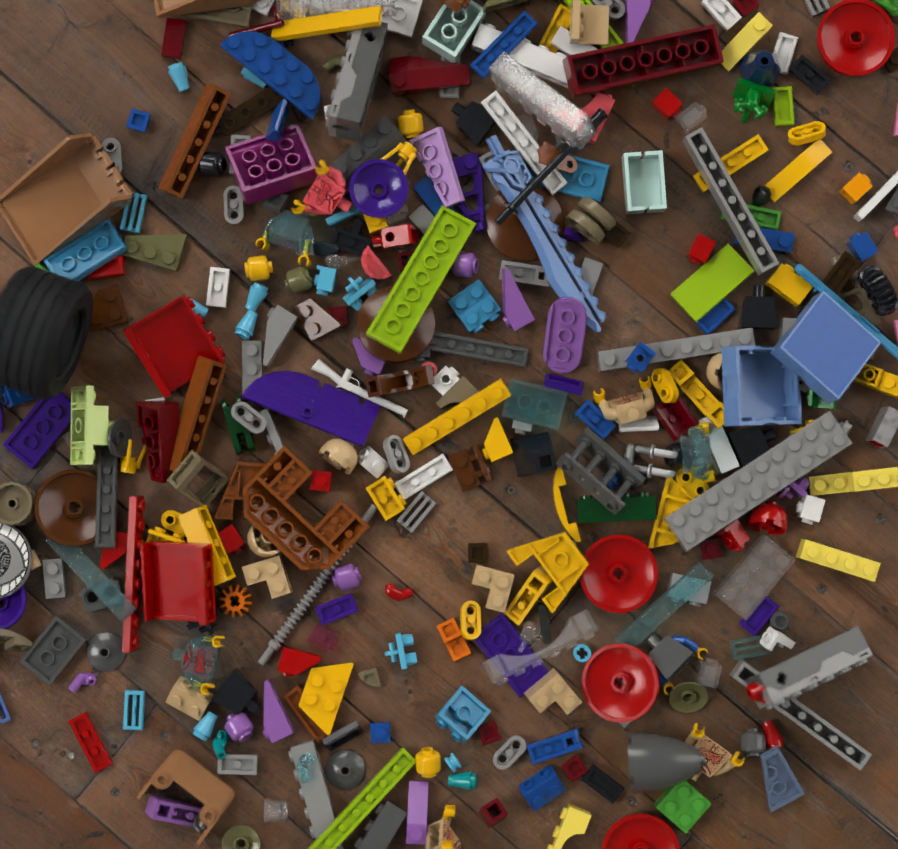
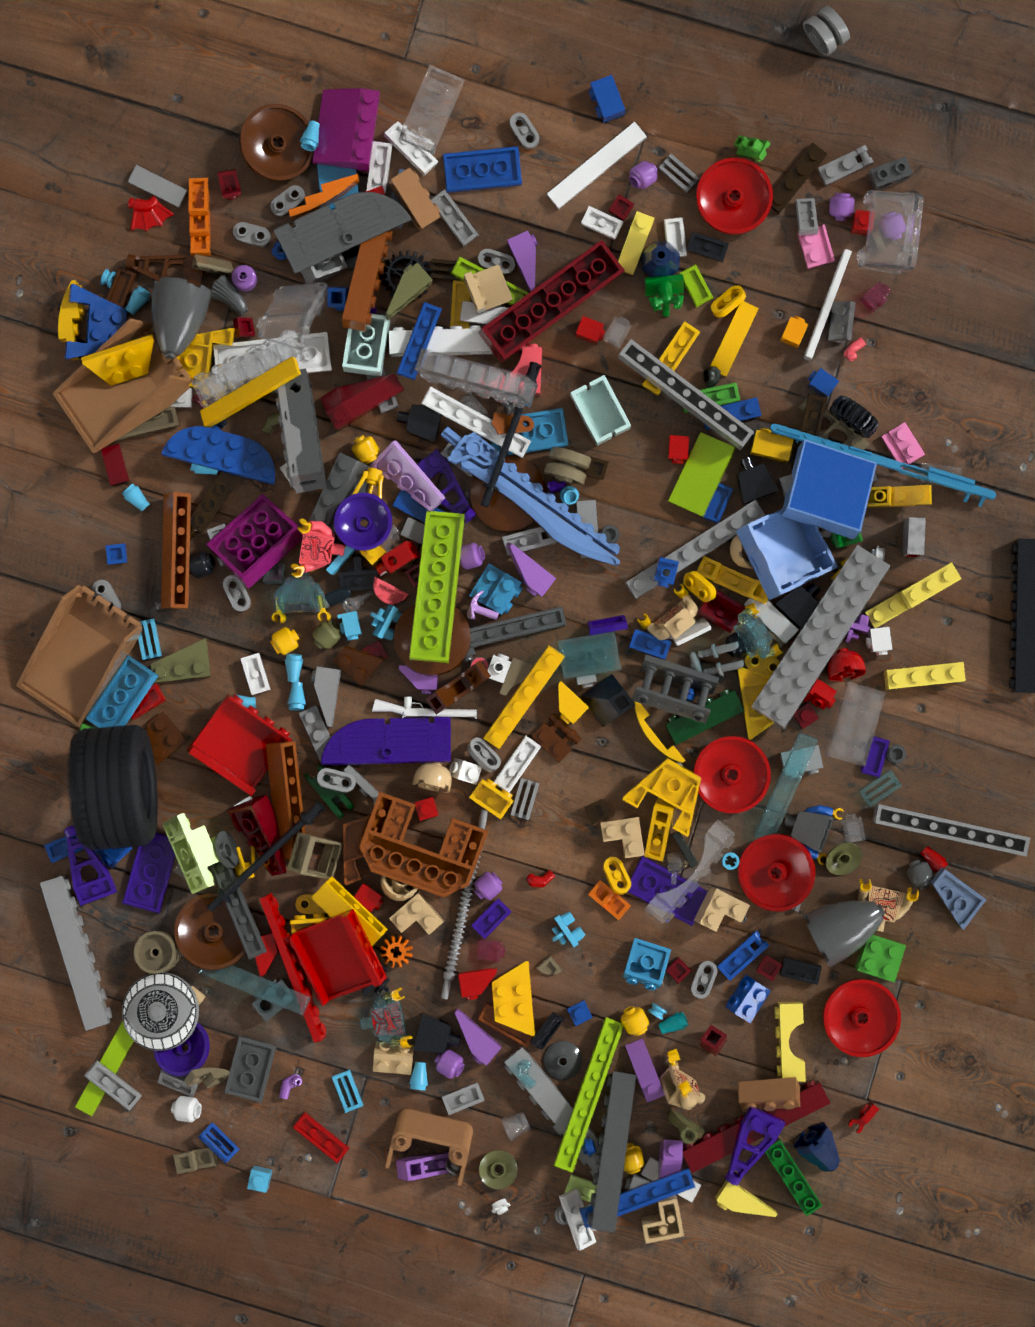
camera: 25 degrees left, 0 degrees up
light grey plate [42,558,67,599] -> none
dark grey dish [87,632,126,671] -> none
teal arm [212,730,229,759] -> none
dark red piece [229,19,284,37] -> none
blue slope [265,99,289,142] -> none
medium lavender tile [543,297,587,374] -> none
piece [745,626,873,710] -> none
white bracket [759,626,795,651] -> none
none -> black bar [207,800,325,912]
none -> medium azure brick [247,1166,273,1193]
none -> lavender plant [467,591,499,620]
none -> medium azure plate [560,486,579,505]
none -> dark grey tile [601,525,620,543]

